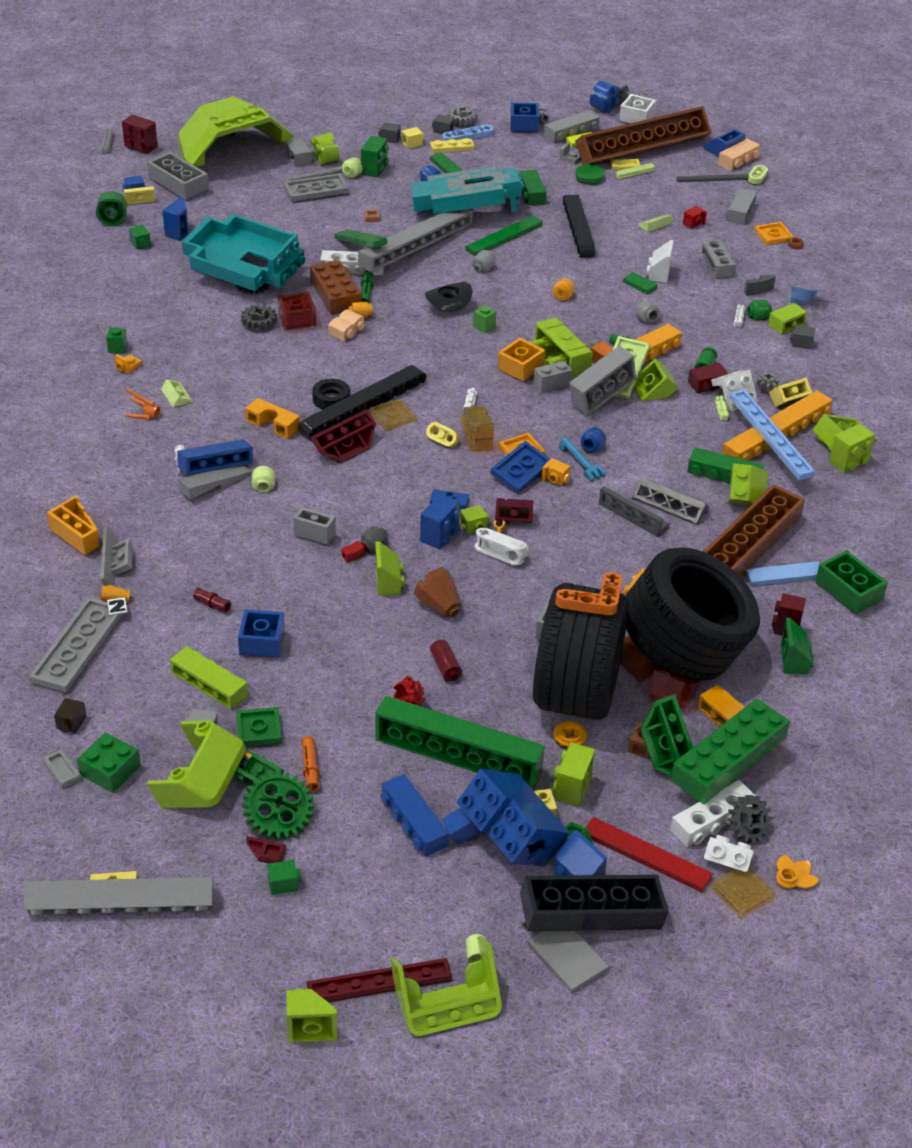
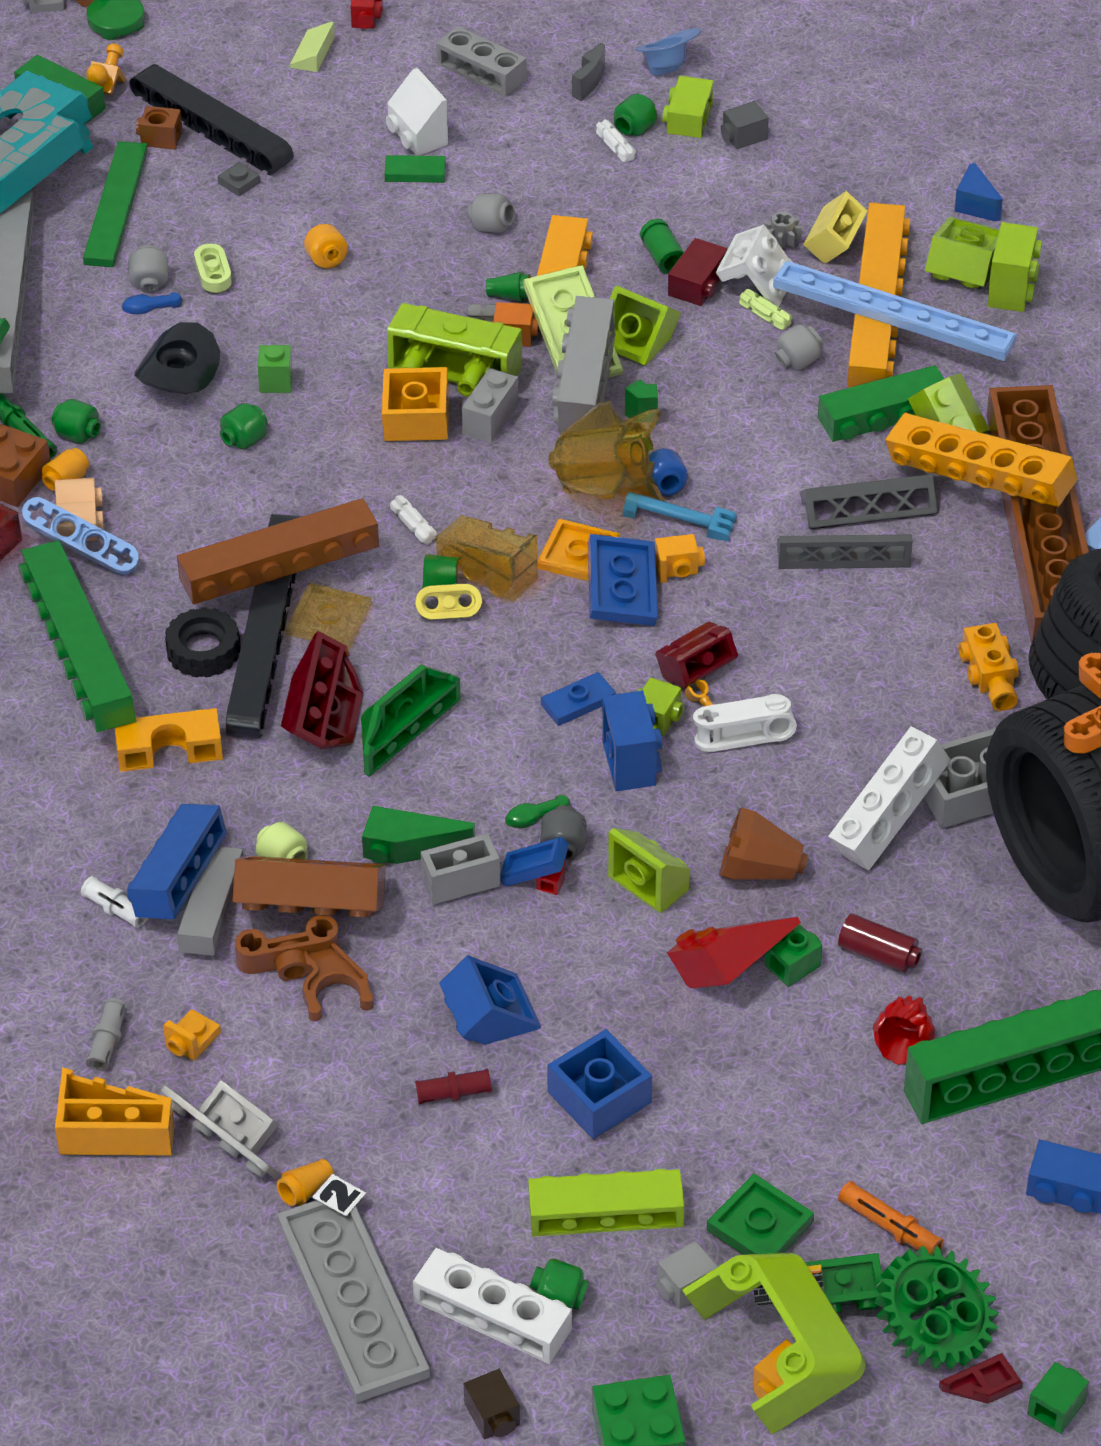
camera: 40 degrees left, 5 degrees up
none -> green brick [18,540,136,733]
none -> light blue beam [22,497,139,575]
none -> green head [52,398,101,444]
none -> light orange piece [86,43,126,95]
none -> light grey pin [86,998,128,1071]
none -> blue piece [121,292,183,315]
none -> dark orange brick [136,106,183,150]
none -> light orange bracket [163,1009,221,1061]
none -> dark orange brick [177,498,379,605]
none -> yellowish green plate [194,244,232,293]
none -> dark grey plate [218,162,260,196]
none -> green head [220,403,268,449]
none -> dark orange brick [233,856,386,917]
none -> dark orange piece [235,915,373,1021]
none -> green wedge [361,664,461,777]
none -> green slope [362,806,475,864]
none -> white brick [413,1248,572,1364]
none -> green tile [422,554,458,589]
none -> blue slope [439,955,541,1045]
none -> blue tile [500,837,569,886]
none -> green piece [505,795,570,828]
none -> green head [529,1258,589,1310]
none -> clear yellow brick [548,401,665,501]
none -> green piece [625,379,658,426]
none -> red slope [667,917,801,988]
none -> green brick [765,924,822,987]
none -> light grey head [775,324,823,371]
none -> white brick [828,726,951,871]
none -> light orange brick [885,413,1078,507]
none -> blue slope [955,163,1003,222]

